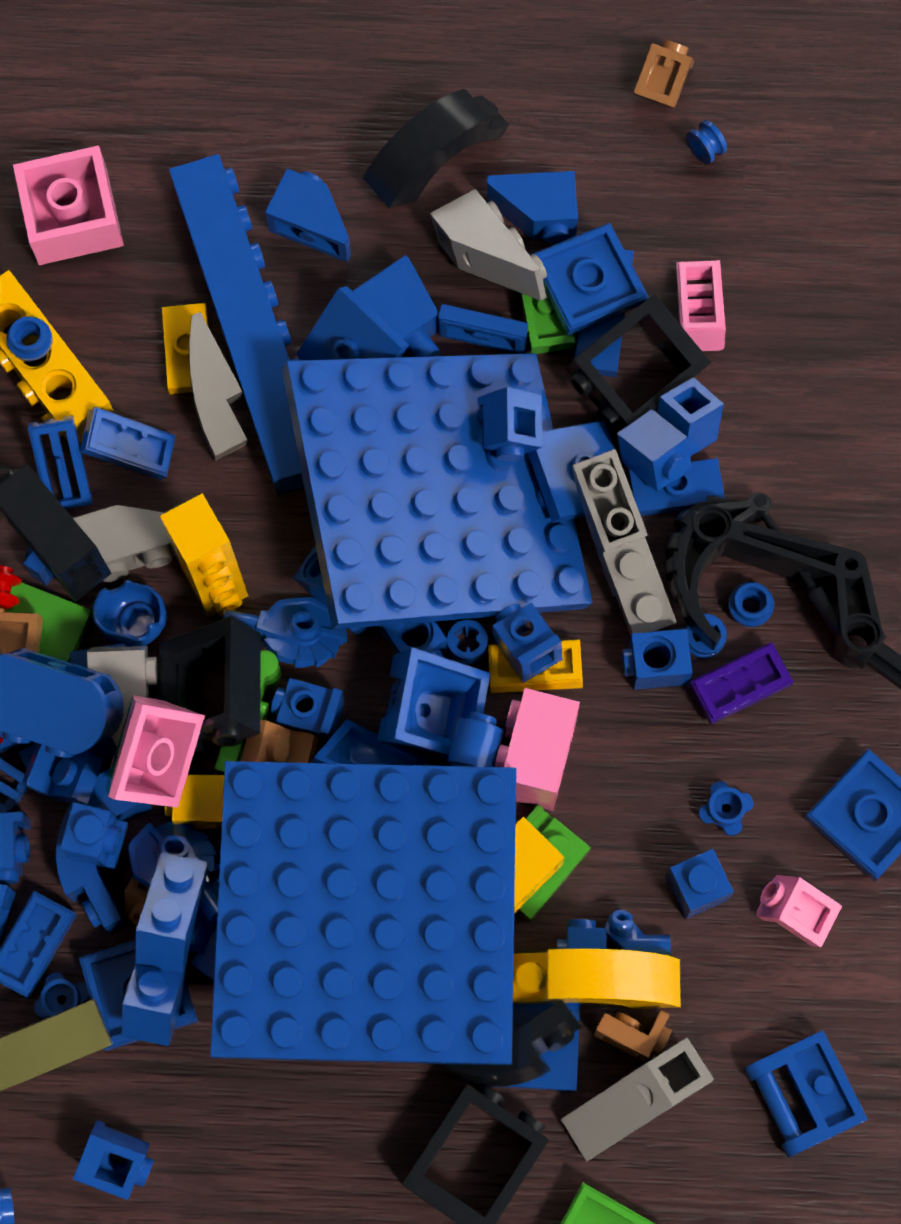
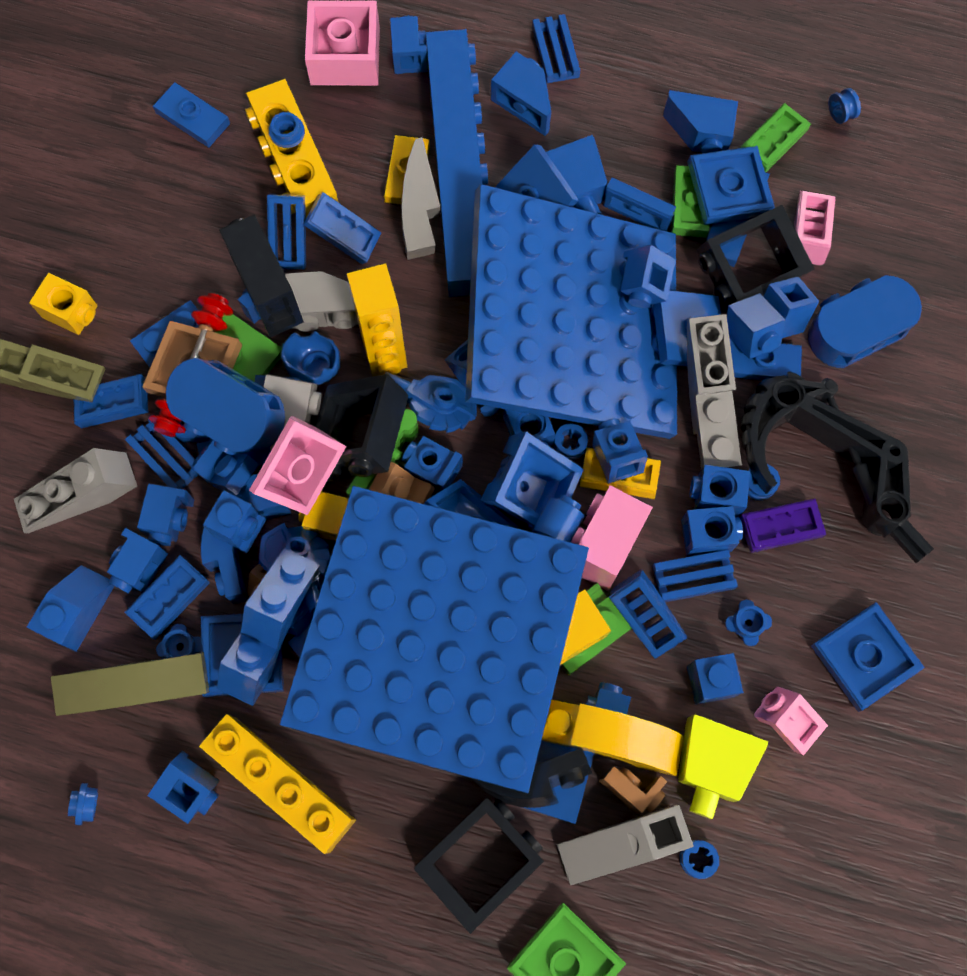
camera: 10 degrees right, 0 degrees up
black arch [362,88,509,208] -> none
light grey slope [430,189,547,301] -> none
blue arm [605,909,671,956] -> none
medium nougat bracket [634,39,694,108] -> none
blue plate [728,582,774,627] -> none
blue plate [744,1030,868,1158] -> none
none -> yellow brick [199,714,356,854]
none -> blue brick [390,15,428,74]
none -> blue tile [532,14,580,83]
none -> blue slope [609,569,687,659]
none -> blue tile [652,550,738,602]
none -> neon yellow torso [678,714,768,819]
none -> blue bush [679,840,719,879]
none -> blue brick [681,506,743,556]
none -> bright green plate [740,103,811,173]
none -> blue brick [808,275,922,368]

